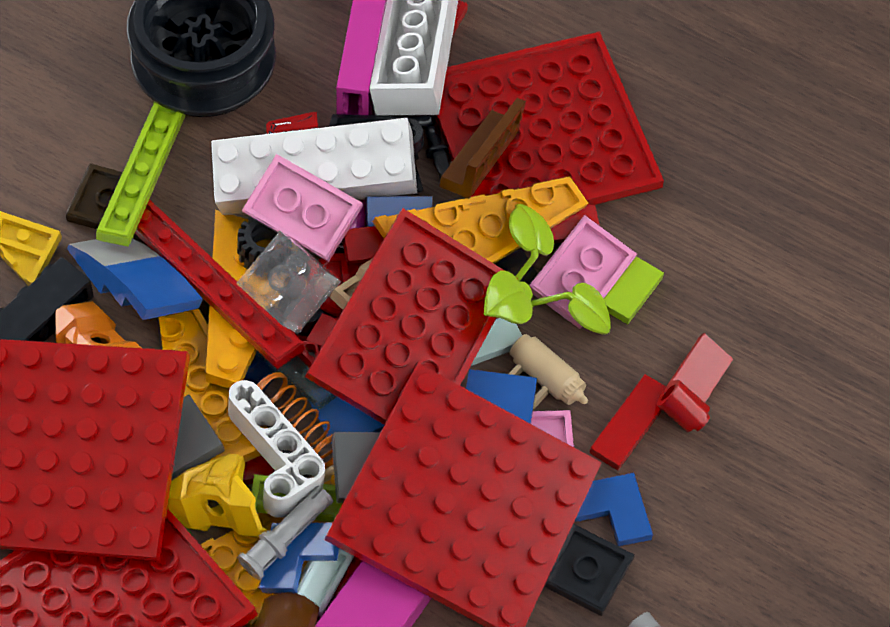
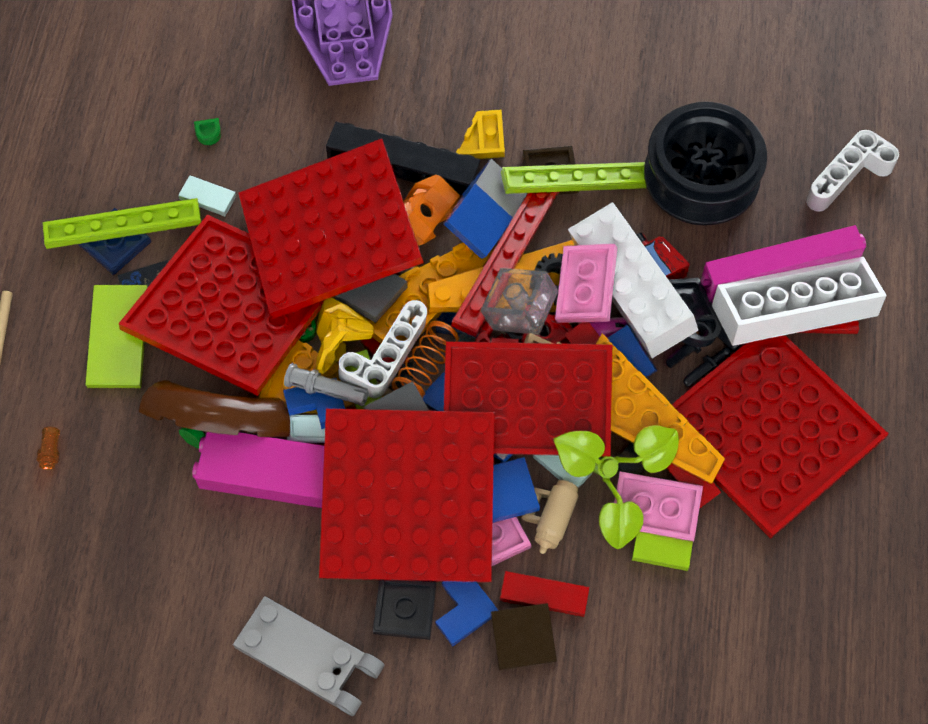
camera: 70 degrees right, 5 degrees up
reddish brown fence [439,98,526,199] -> none
door [656,333,733,432] -> none
none -> dark brown tile [490,603,557,670]

